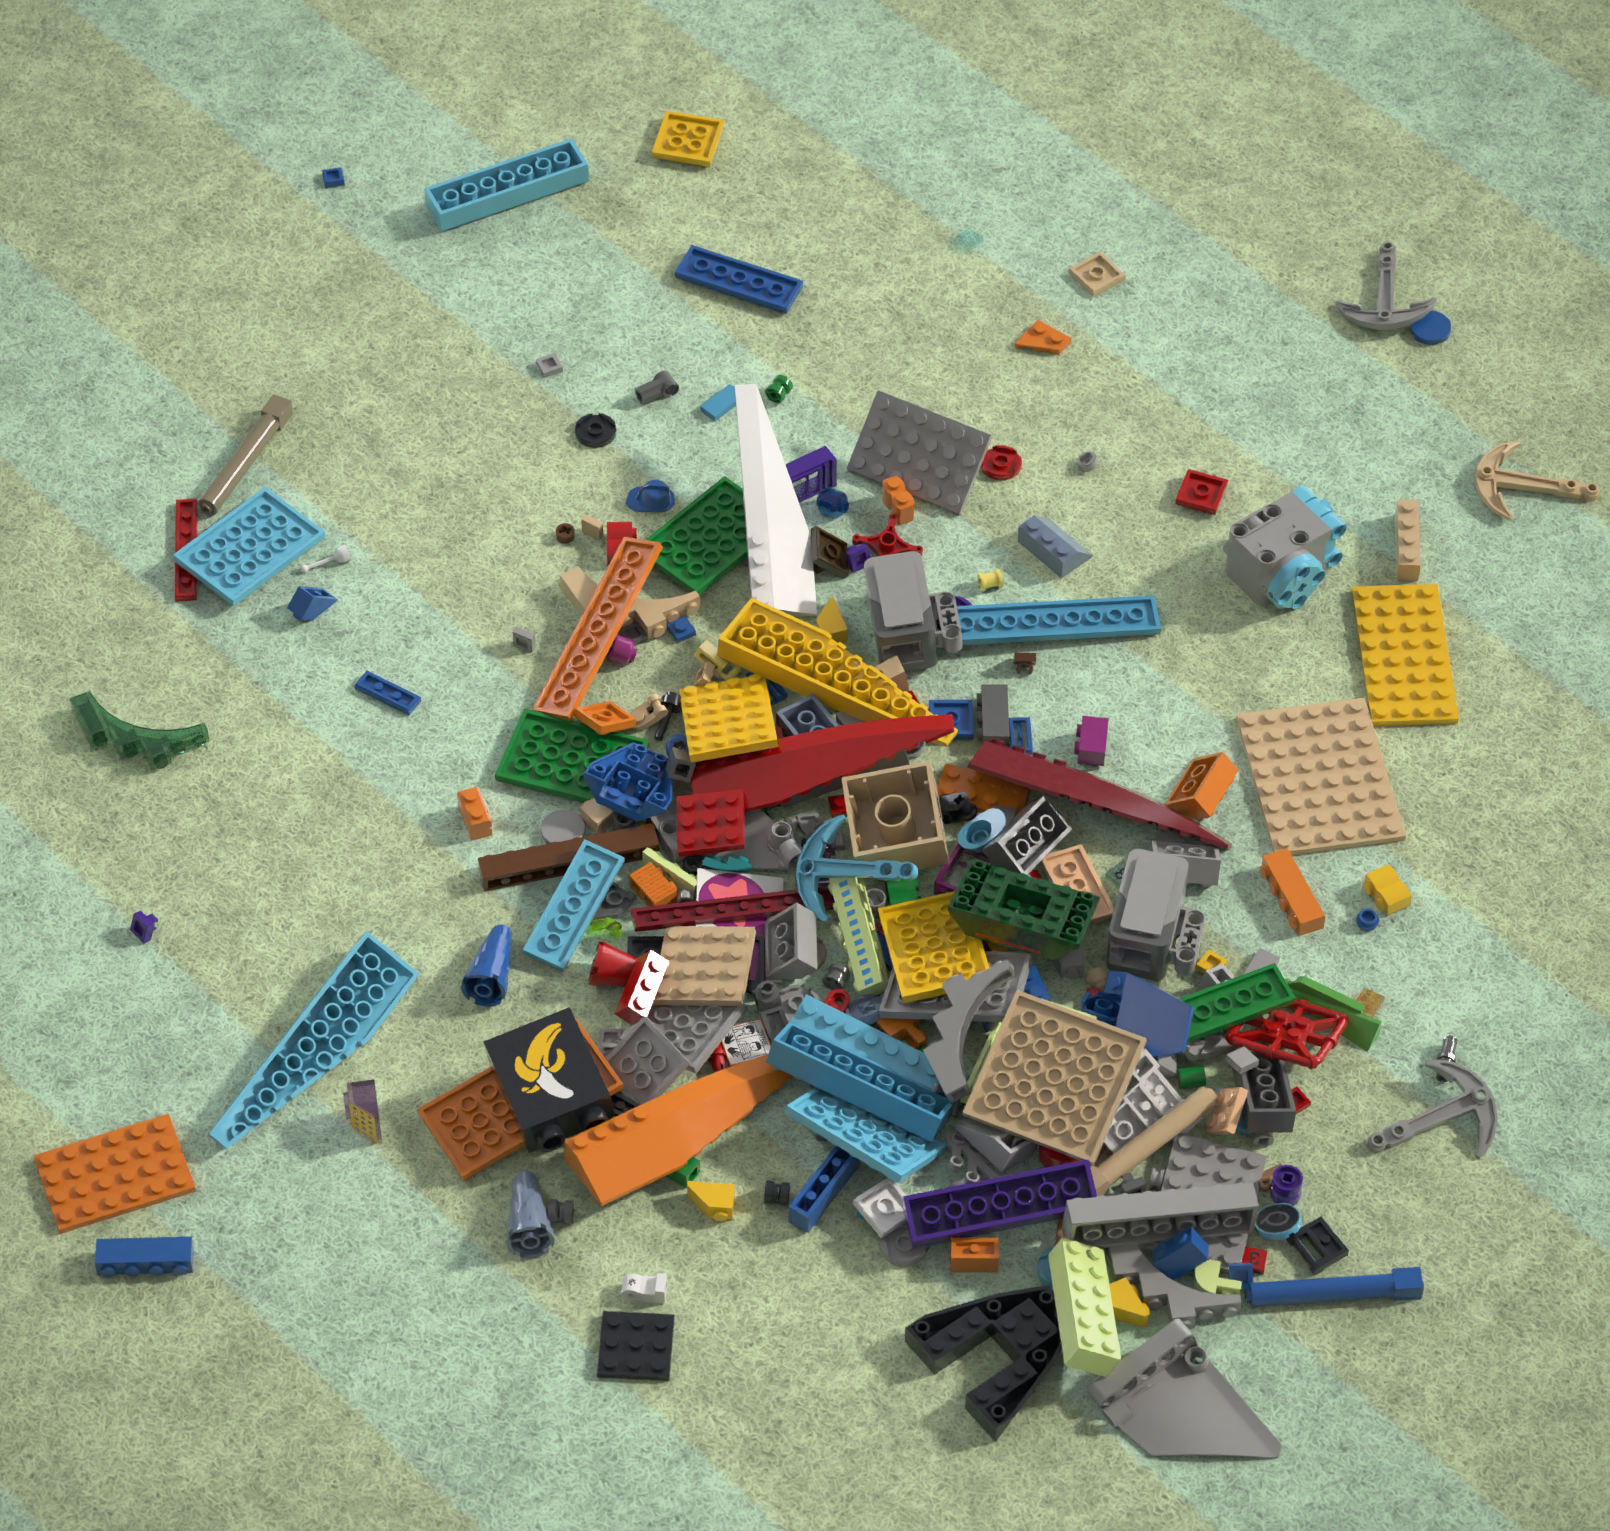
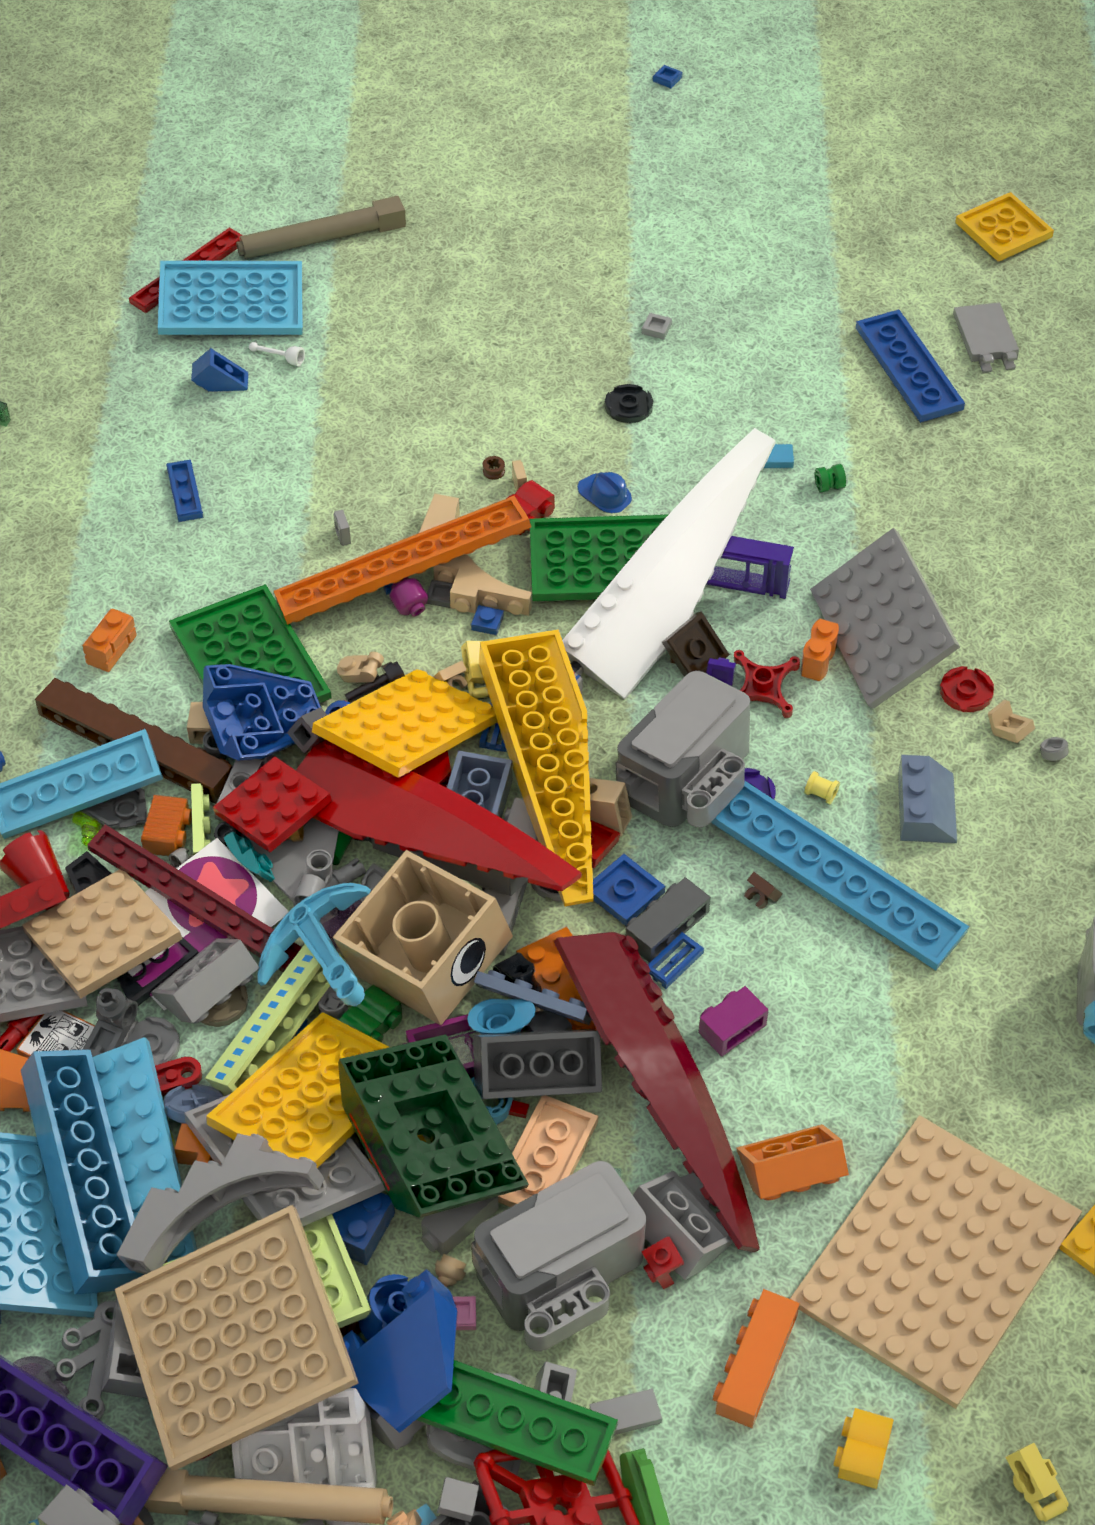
camera: 45 degrees right, 0 degrees up
medium azure brick [424,138,589,232] -> none
light grey tile [541,810,586,844] -> none
orange plate [574,701,636,735] -> none
dark grey piece [635,370,679,404] -> none
clear blue head [816,488,849,518] -> none
yellow slope [816,598,848,644] -> none
dark grey wheel [822,963,850,990] -> none
green piece [1177,1066,1206,1089] -> none
yellow plate [1196,949,1228,974] -> none
blue plate [1356,909,1379,931] -> none
none -> sand blue plate [474,970,592,1025]
none -> red bracket [641,1236,684,1289]
none -> light grey tile [953,302,1019,373]
none -> tan bracket [988,700,1035,743]
none -> light yellow piece [1005,1443,1069,1522]

